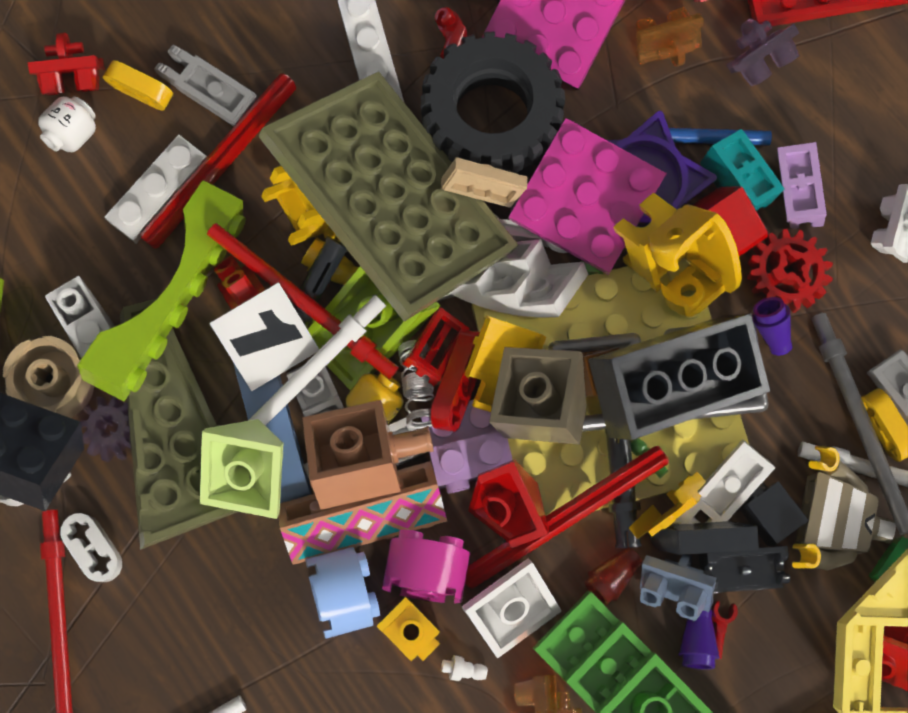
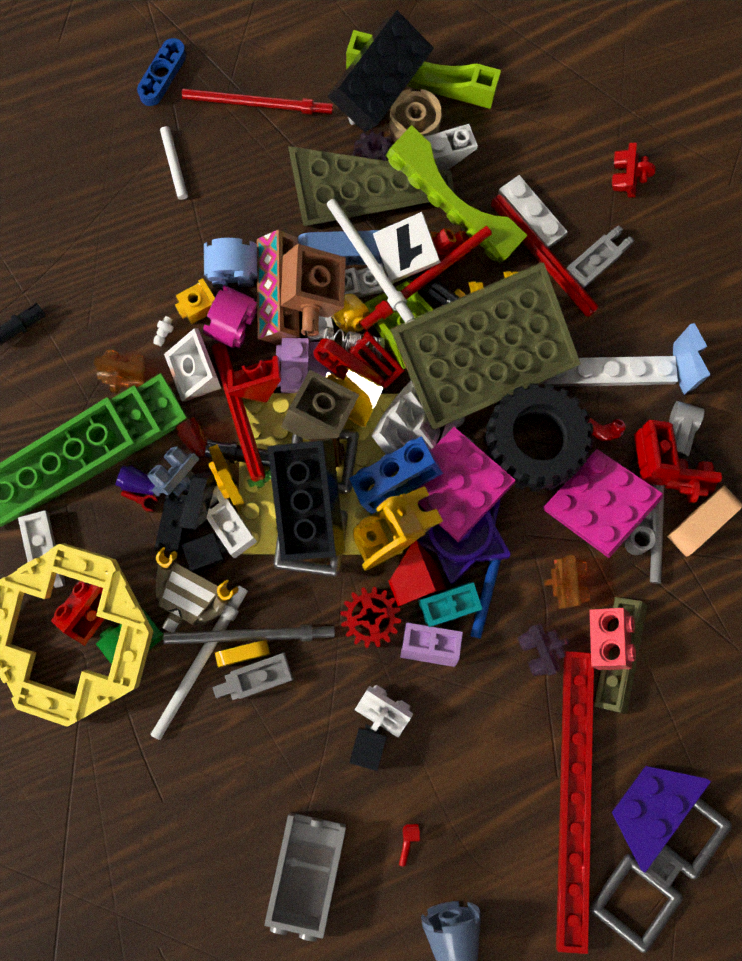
camera: 100 degrees right, 0 degrees up
white head [39,96,96,152] -> none
white beam [60,513,122,582] -> none
yellow beam [103,60,173,111] -> none
yellowish green slope [200,419,283,519] -> none
tan plate [441,157,527,208] -> none
dark purple cone [752,297,793,356] -> none
none -> blue brick [349,436,443,515]

